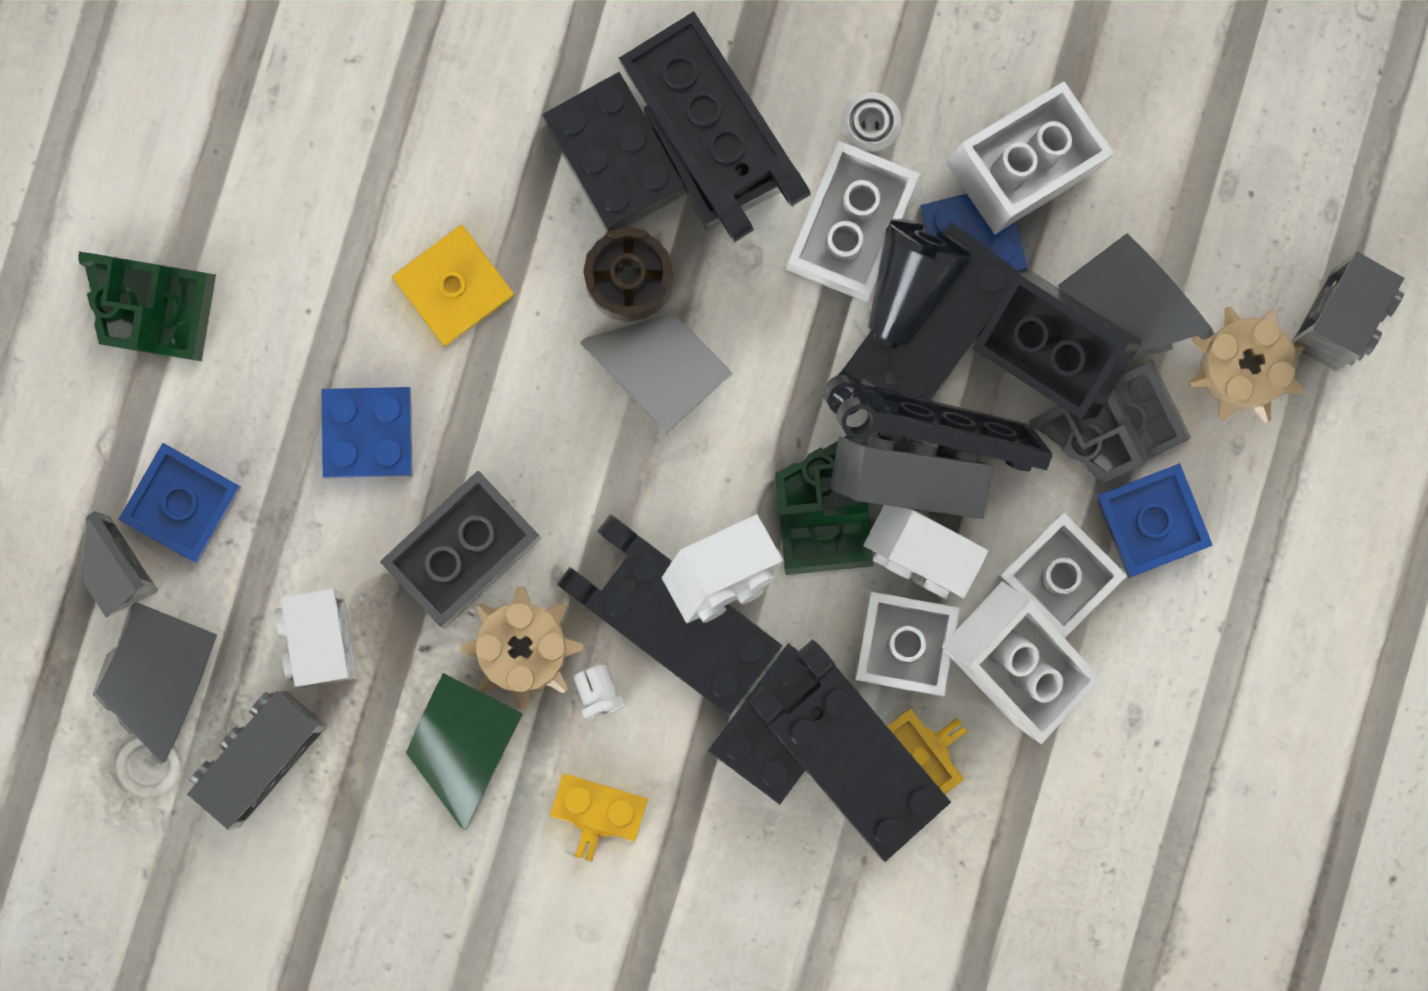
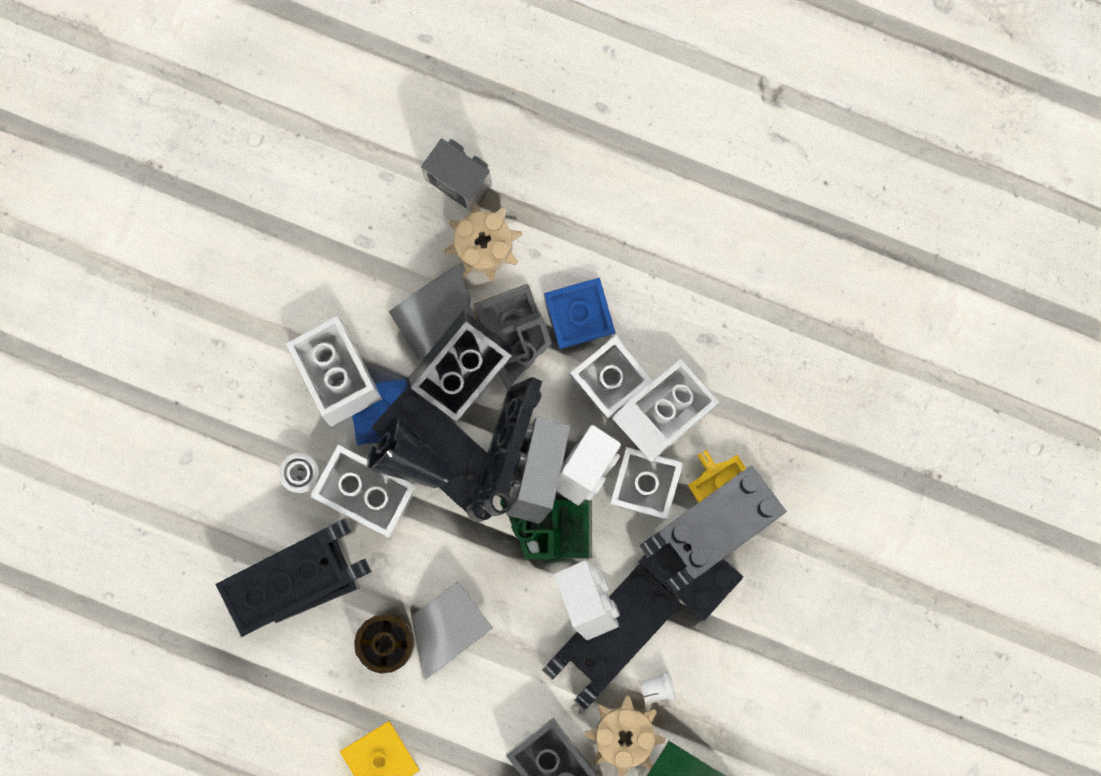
camera: 80 degrees left, 0 degrees up
black brick [542,71,685,233] -> none
yellow plate [550,773,648,862] -> none

